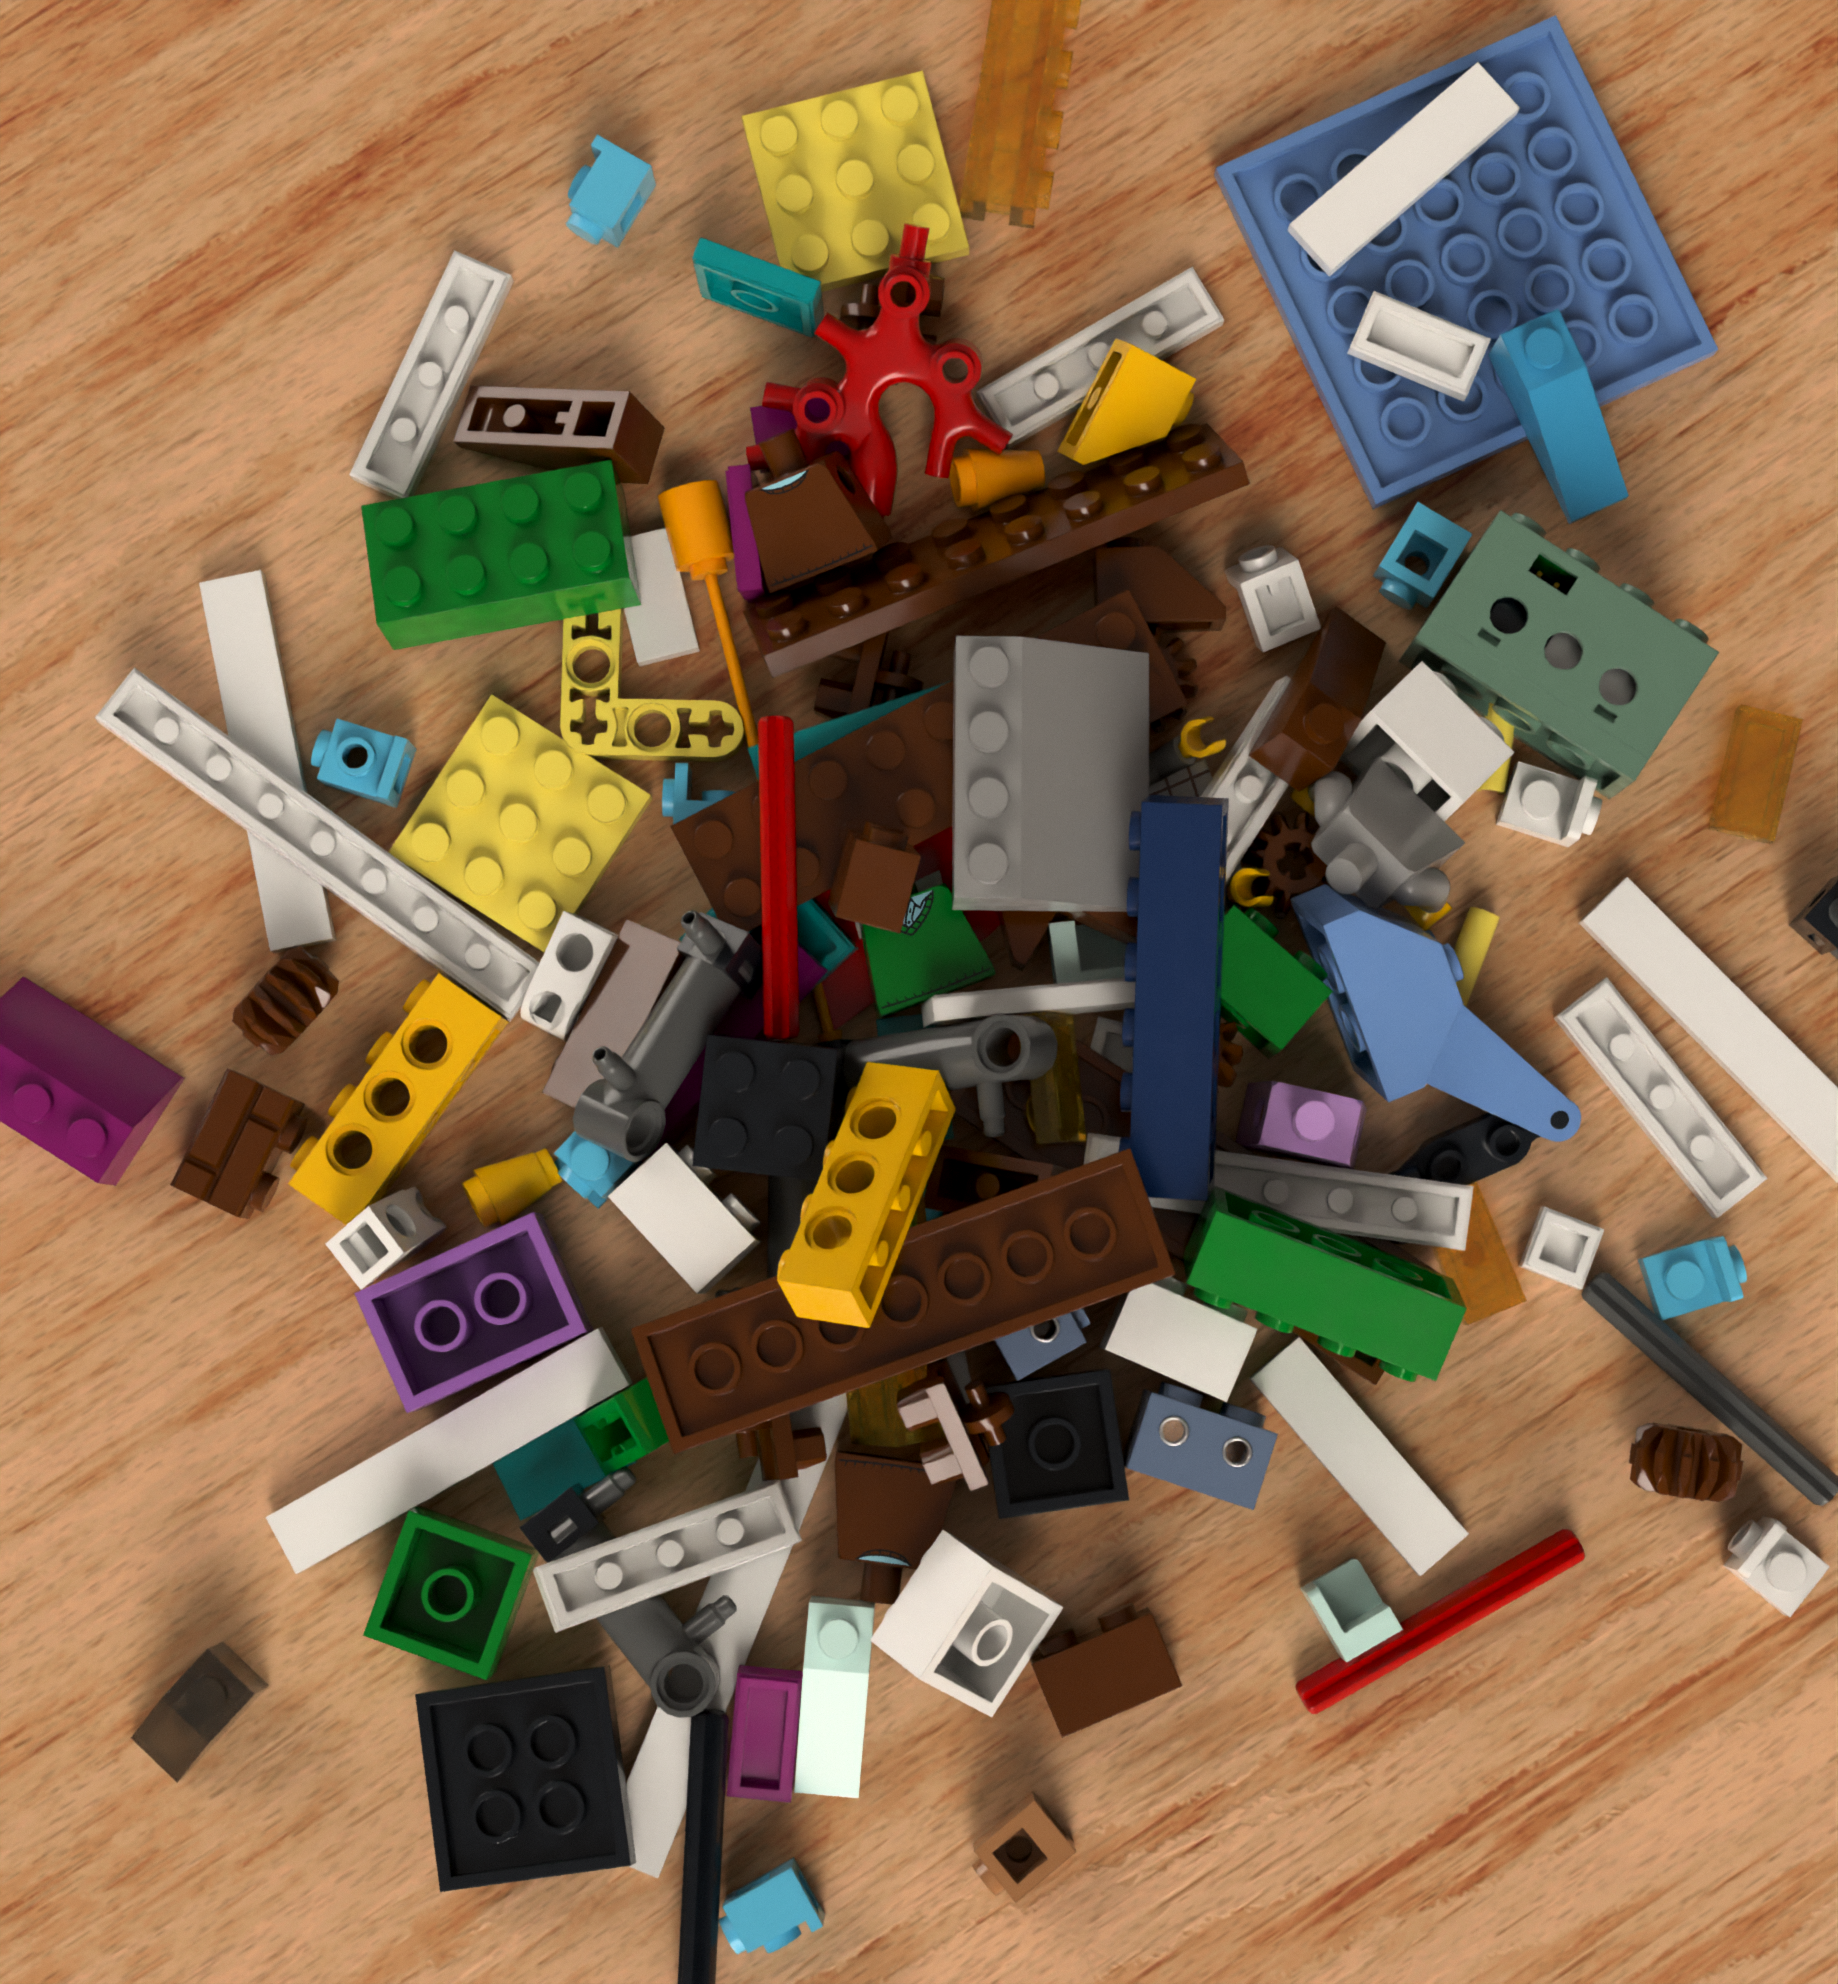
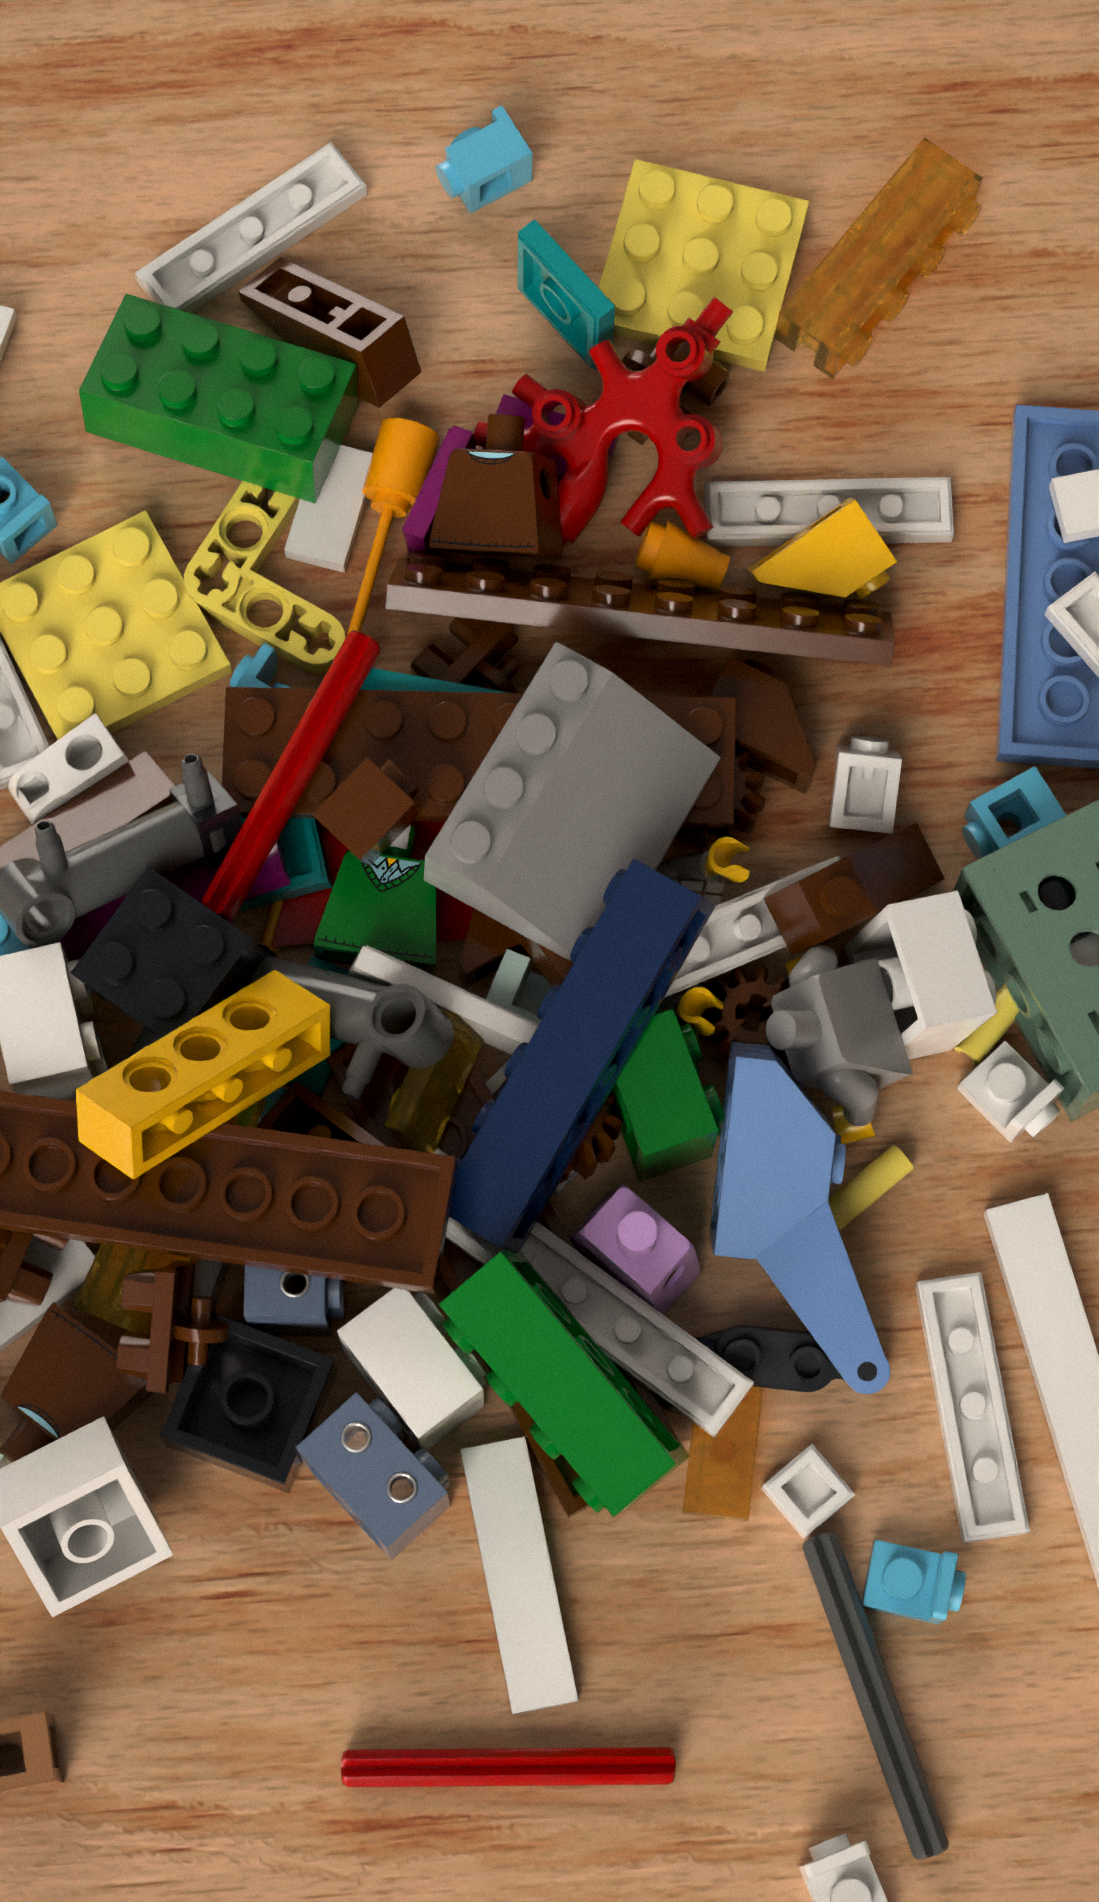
camera: 25 degrees right, 10 degrees down
reddish brown brick [1030,1603,1182,1738] -> none
light aqua panel [1300,1558,1403,1662] -> none
reddish brown gear [1629,1422,1744,1502] -> none

